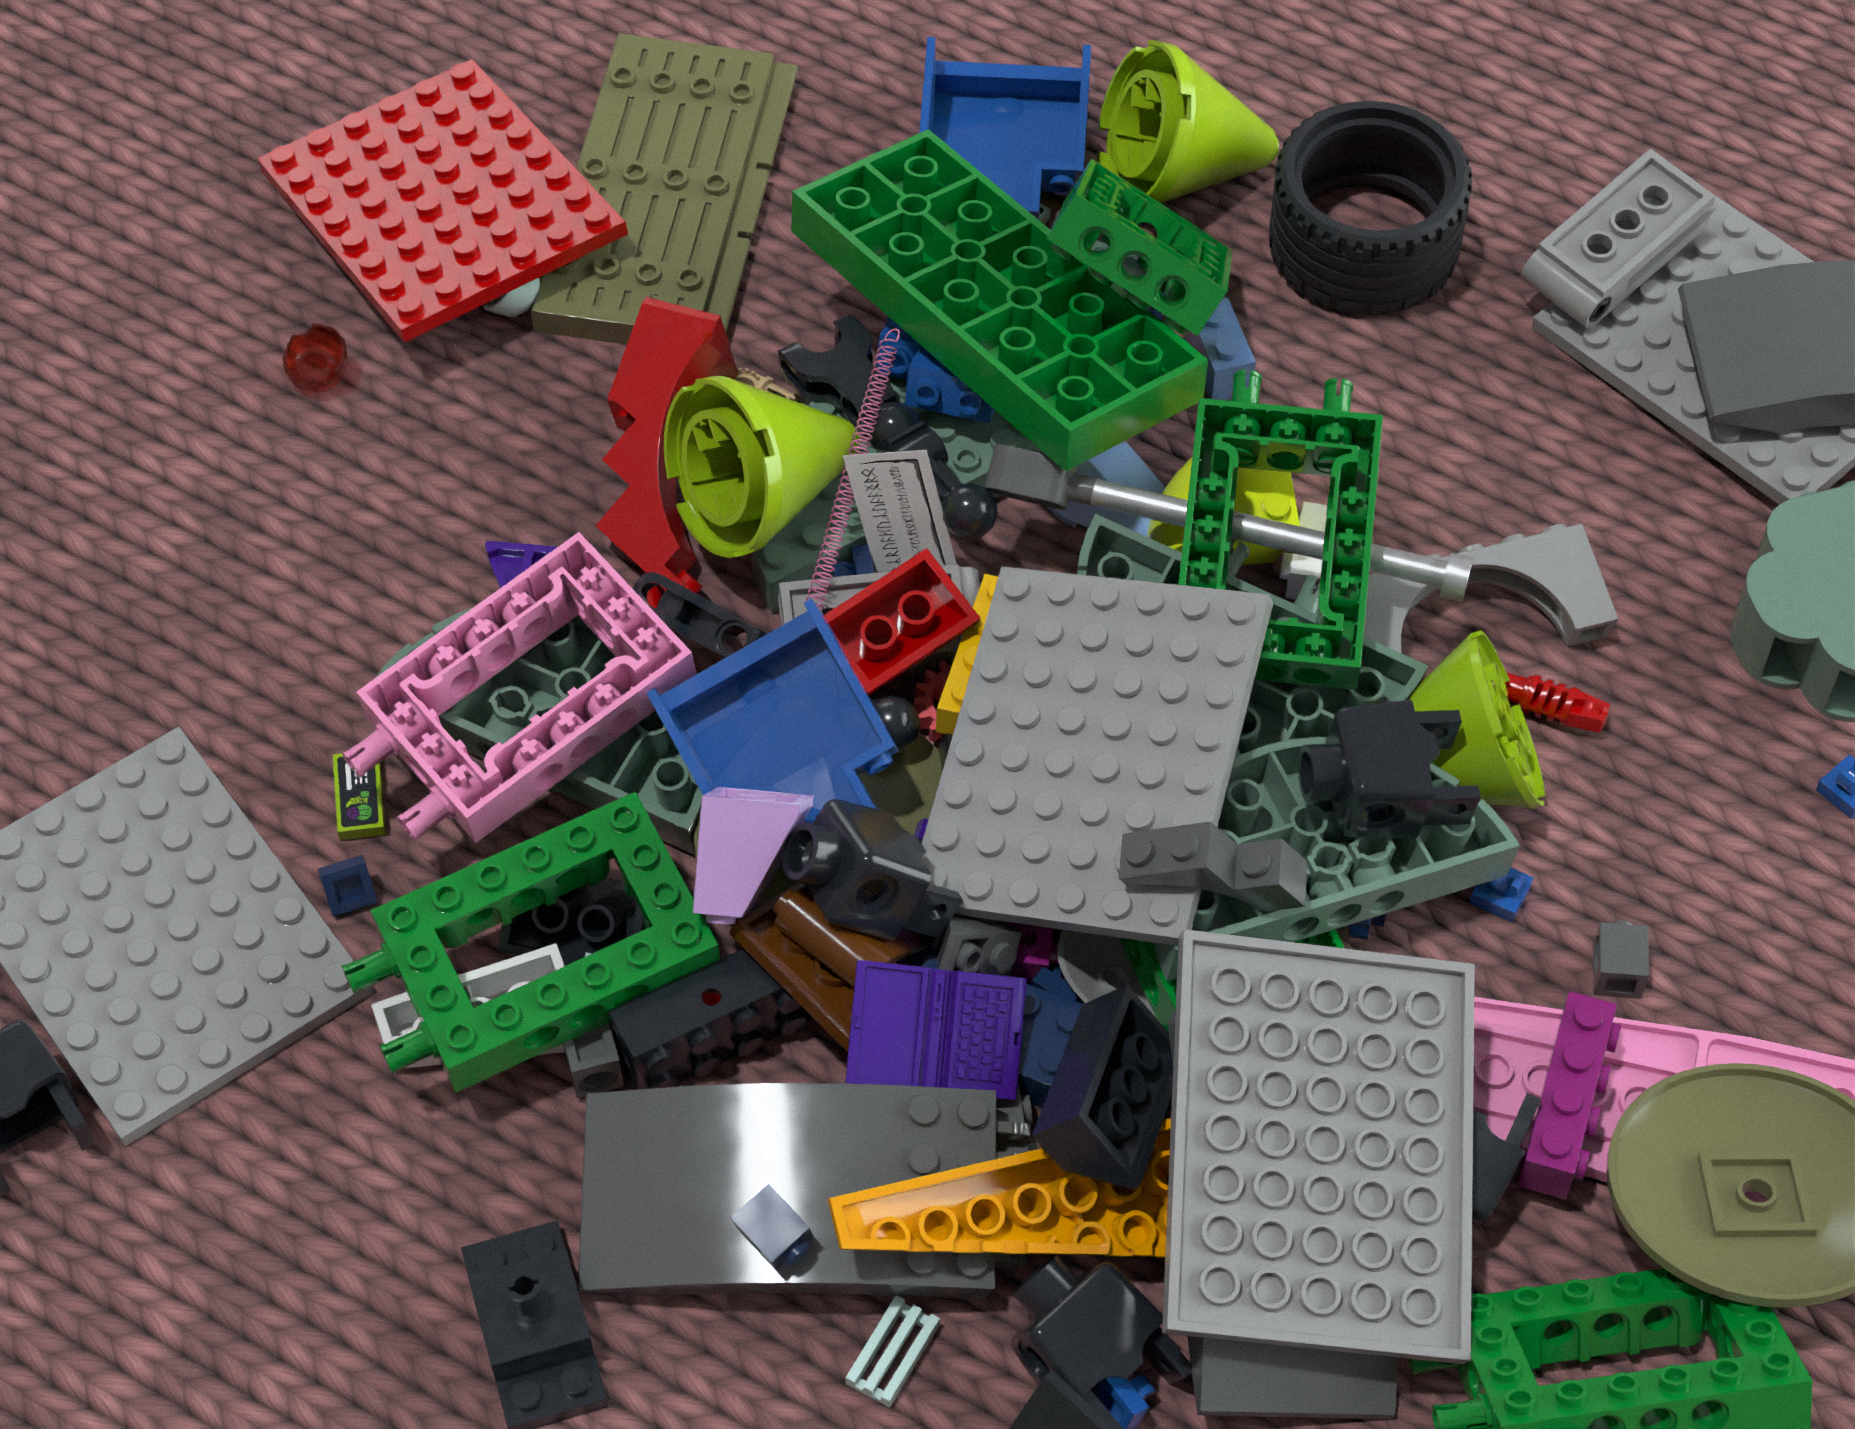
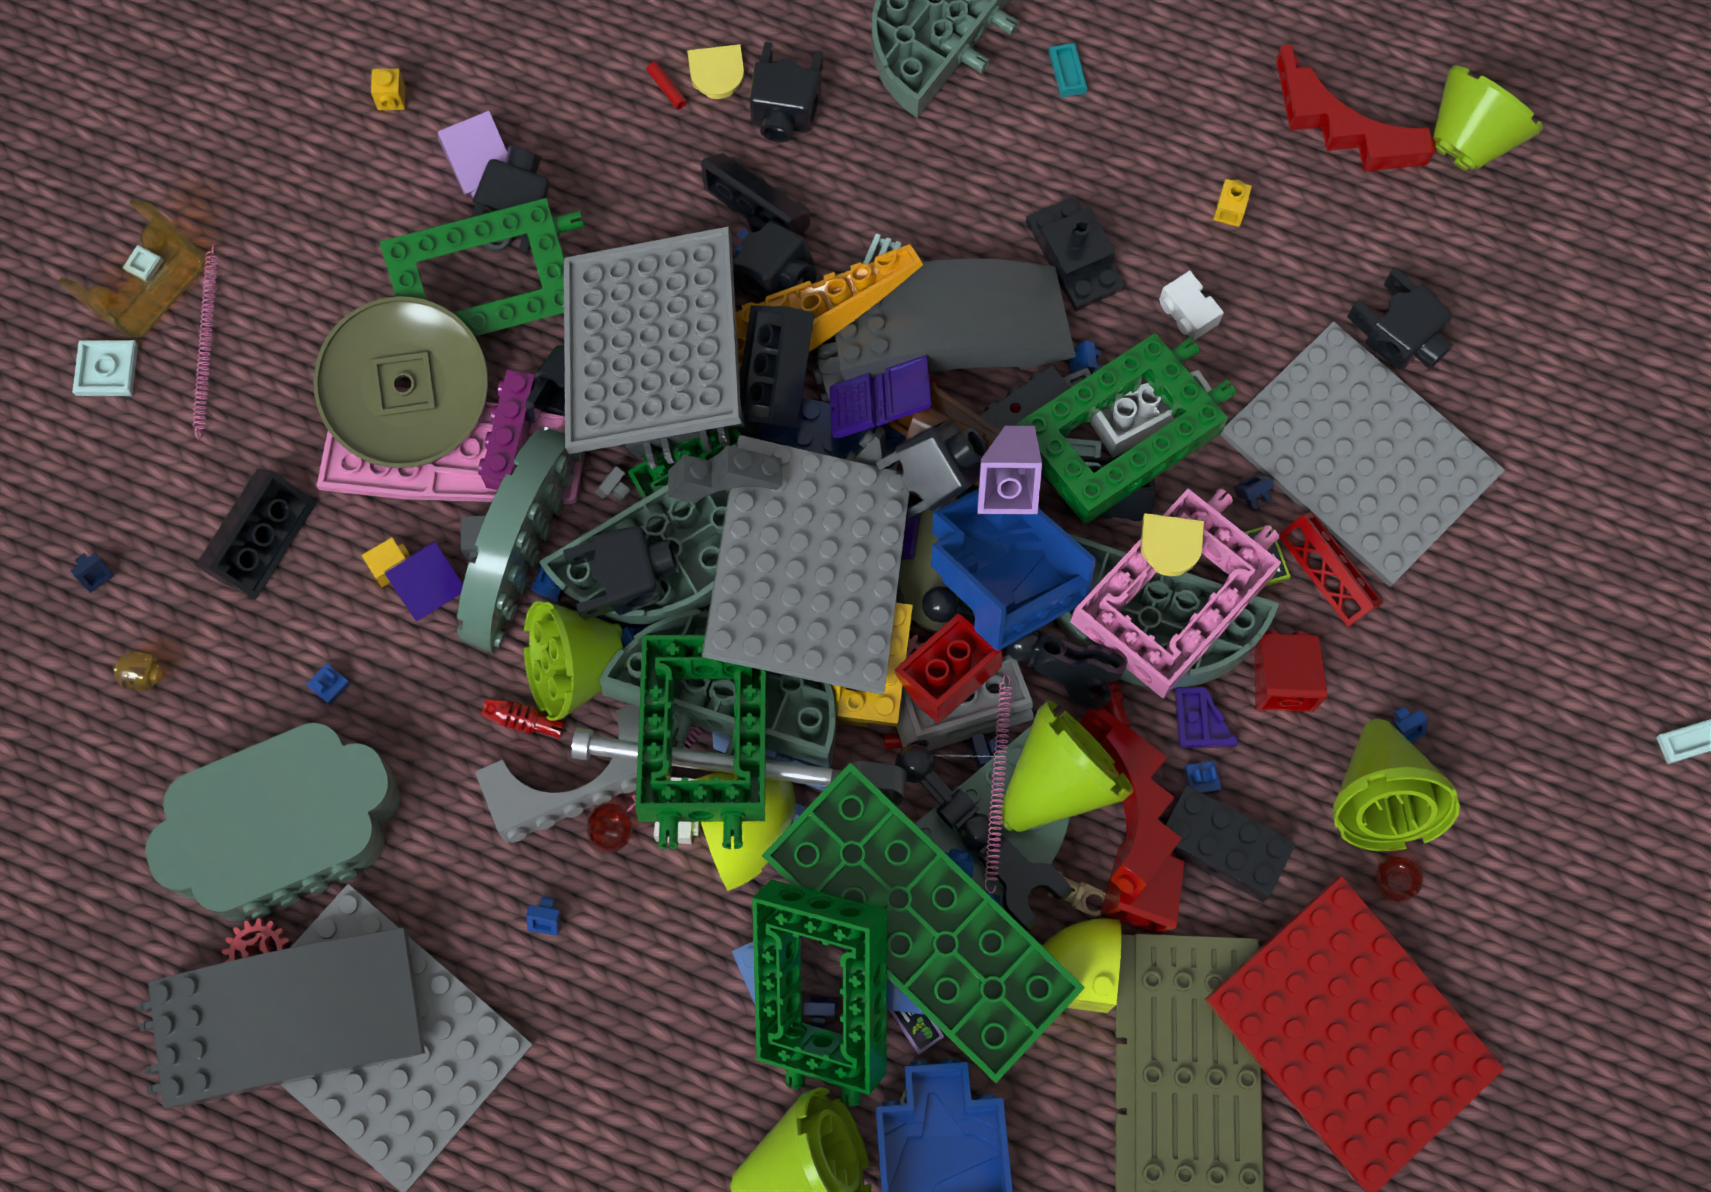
camera: 170 degrees right, 15 degrees up
brick [731,1183,814,1271] -> none
black tyre [1269,101,1472,315] -> none
light grey hinge [1521,148,1715,328] -> none
none -> yellow brick [361,537,410,587]
none -> dark purple tile [384,541,463,622]
none -> sand green brick [457,426,585,653]
none -> blue tile [526,896,561,936]
none -> clear red hair [586,803,632,853]
none -> neon yellow brick [1041,918,1121,1013]
none -> blue tile [1069,341,1102,374]
none -> light yellow tile [1141,513,1204,576]
none -> white brick [1159,271,1224,340]
none -> black brick [1164,785,1296,902]
none -> blue tile [1184,761,1221,794]
none -> yellow brick [1213,179,1252,227]
none -> red slope [1254,630,1327,712]
none -> red fence [1279,512,1384,627]
none -> lime cone [1333,719,1460,851]
none -> blue tile [1393,707,1428,742]

